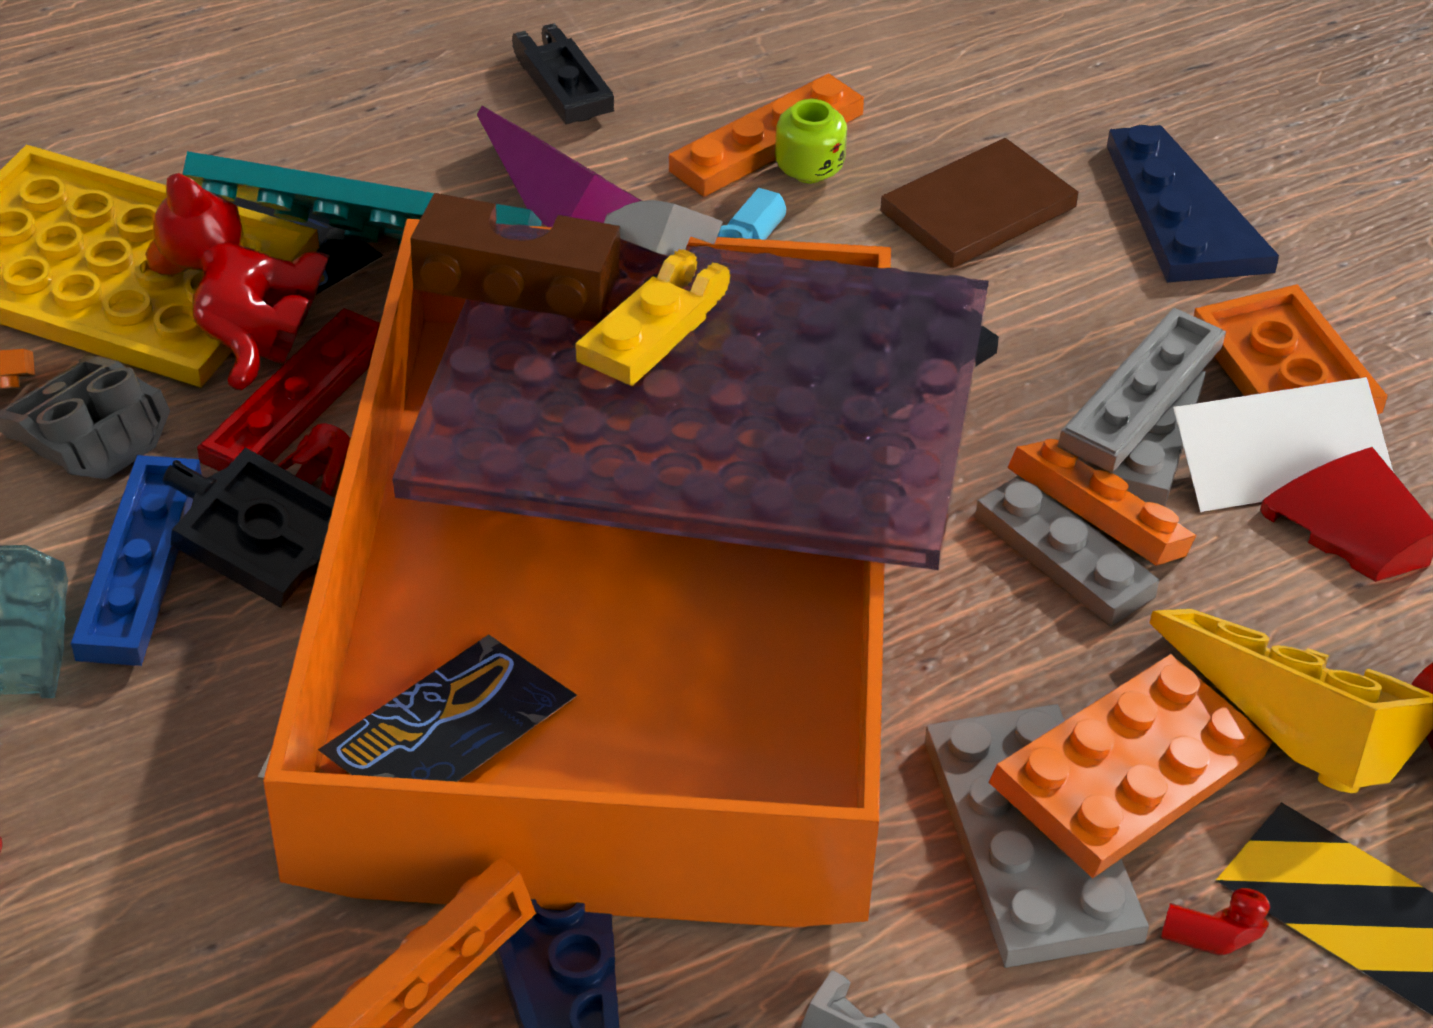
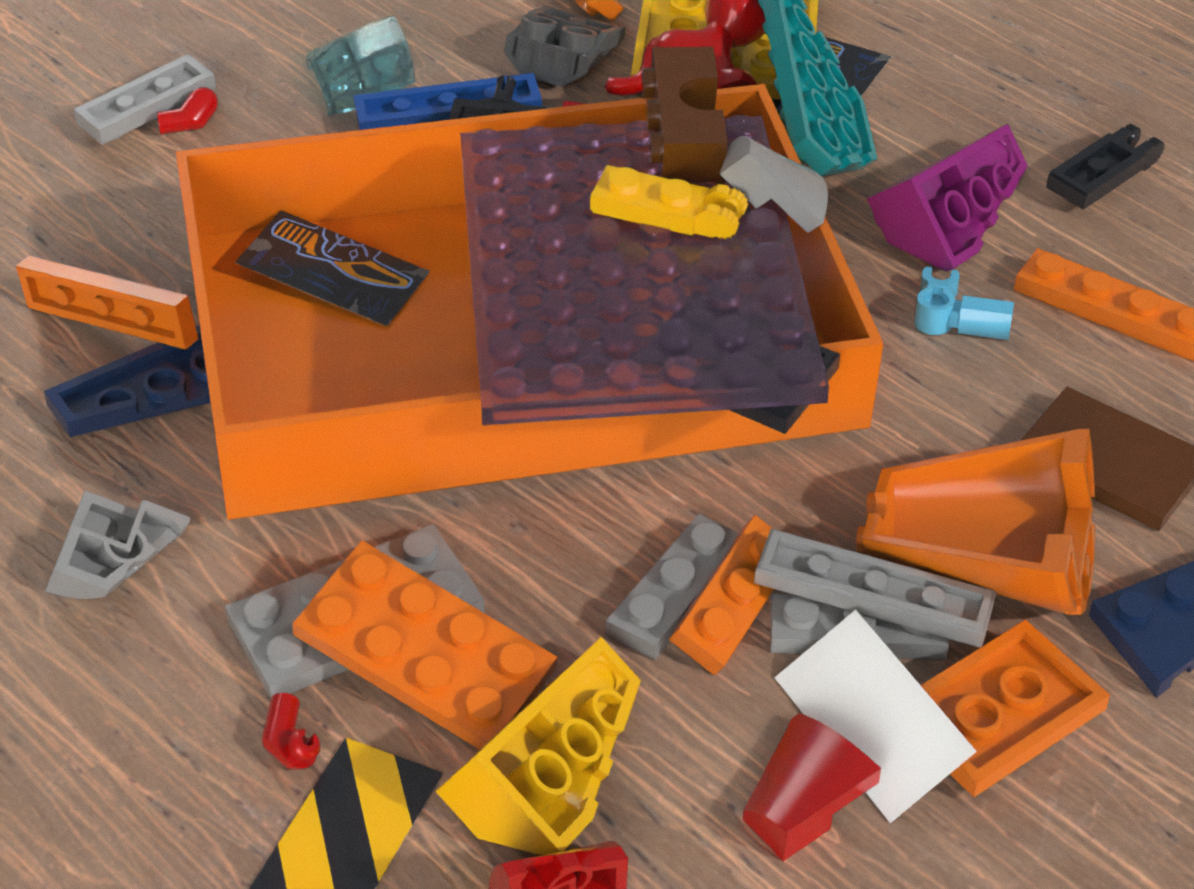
camera: 75 degrees right, 0 degrees up
lime head [775,99,847,184] -> none
none -> orange cone [856,429,1096,615]

